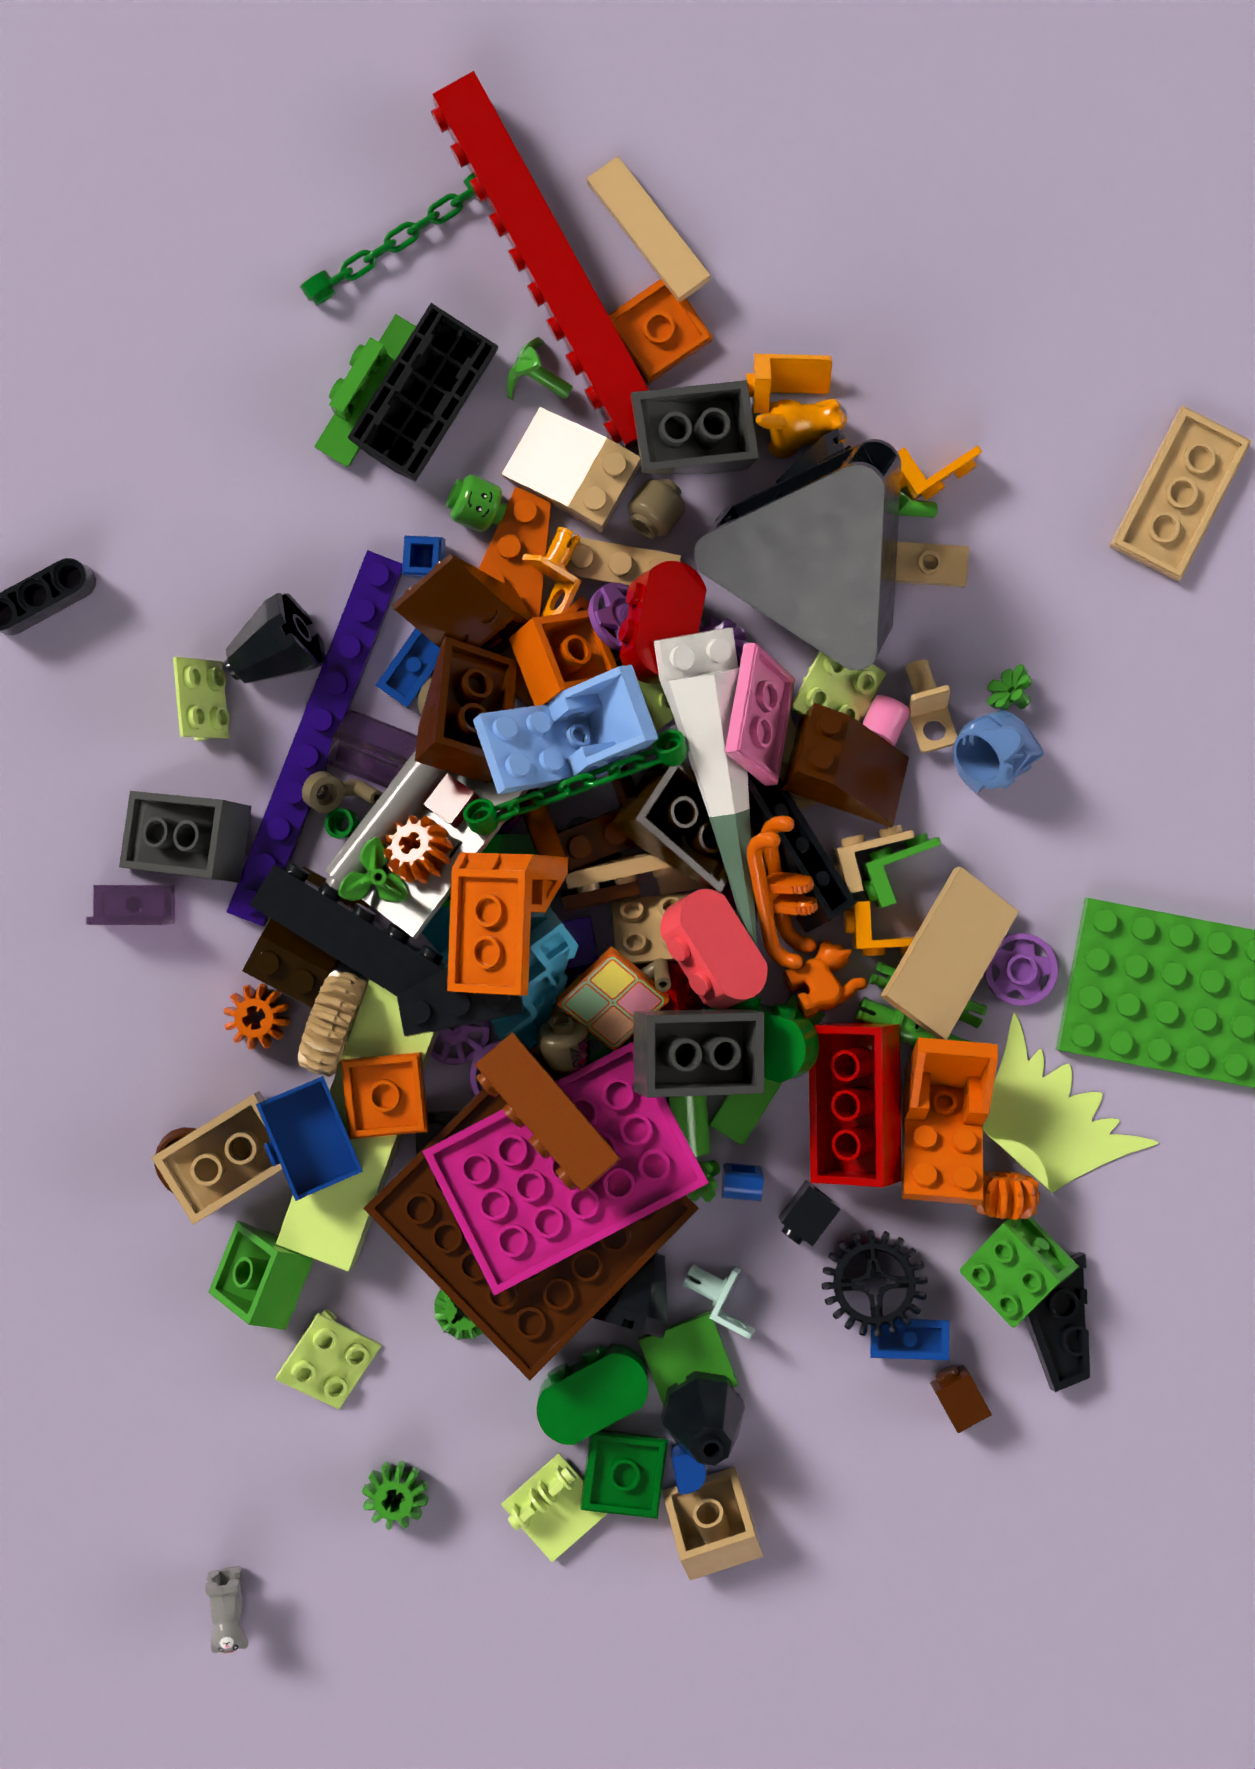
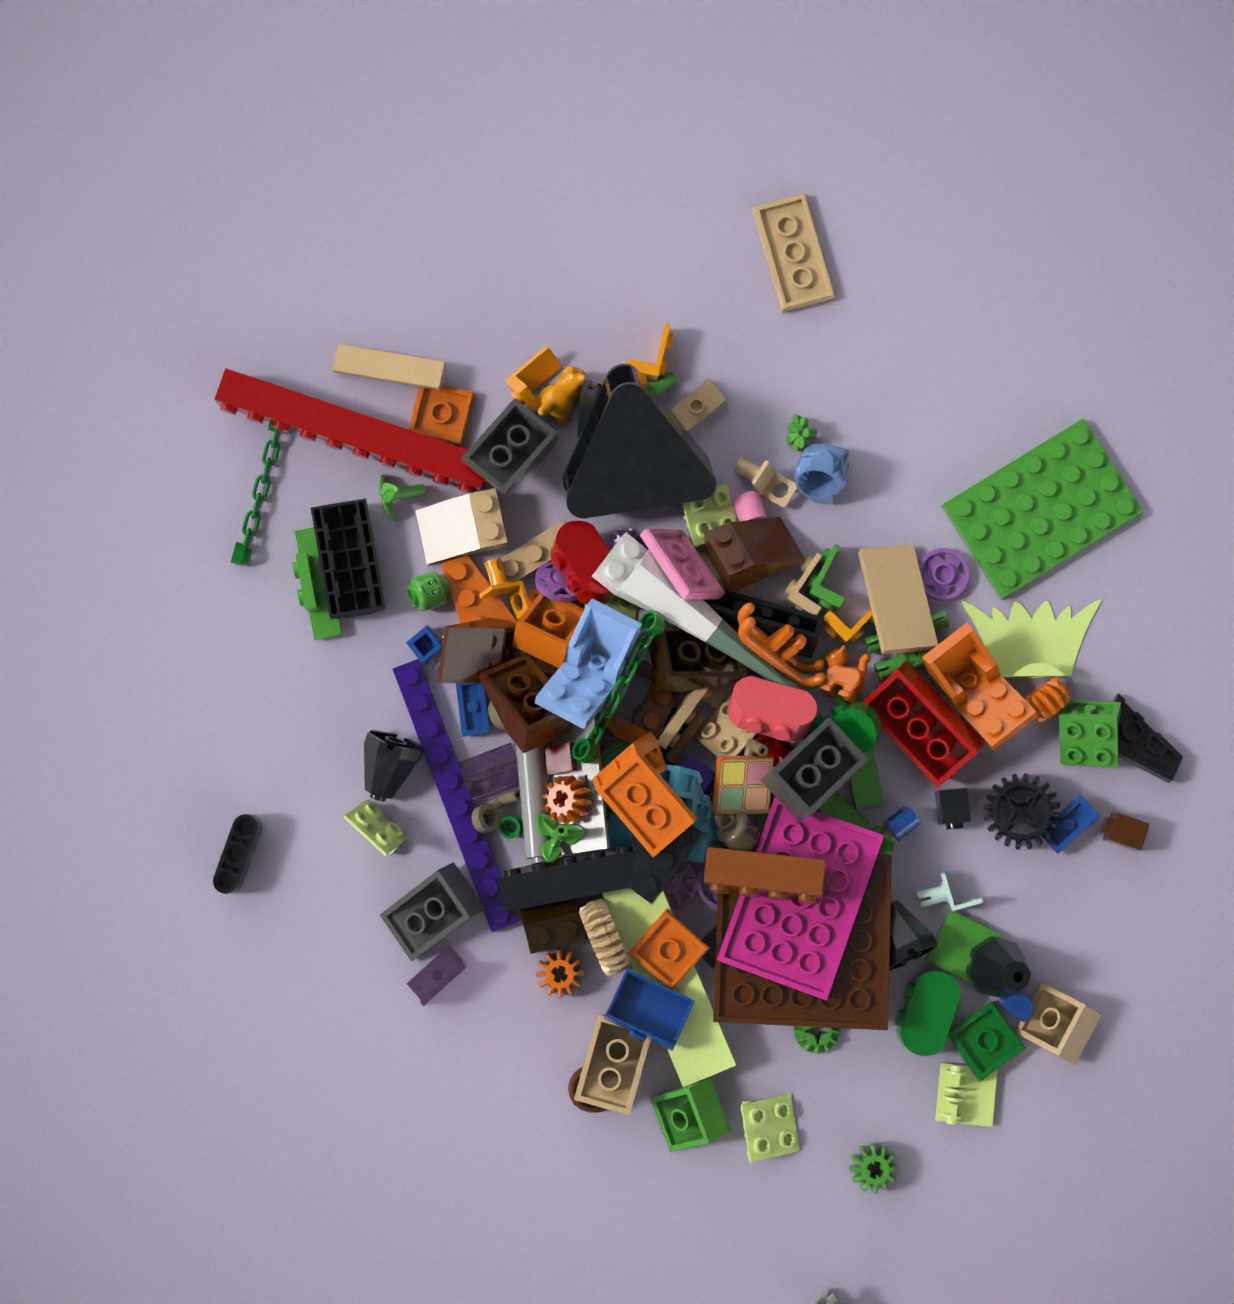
camera: 45 degrees left, 5 degrees down
dark tan head [627,479,685,538] -> none

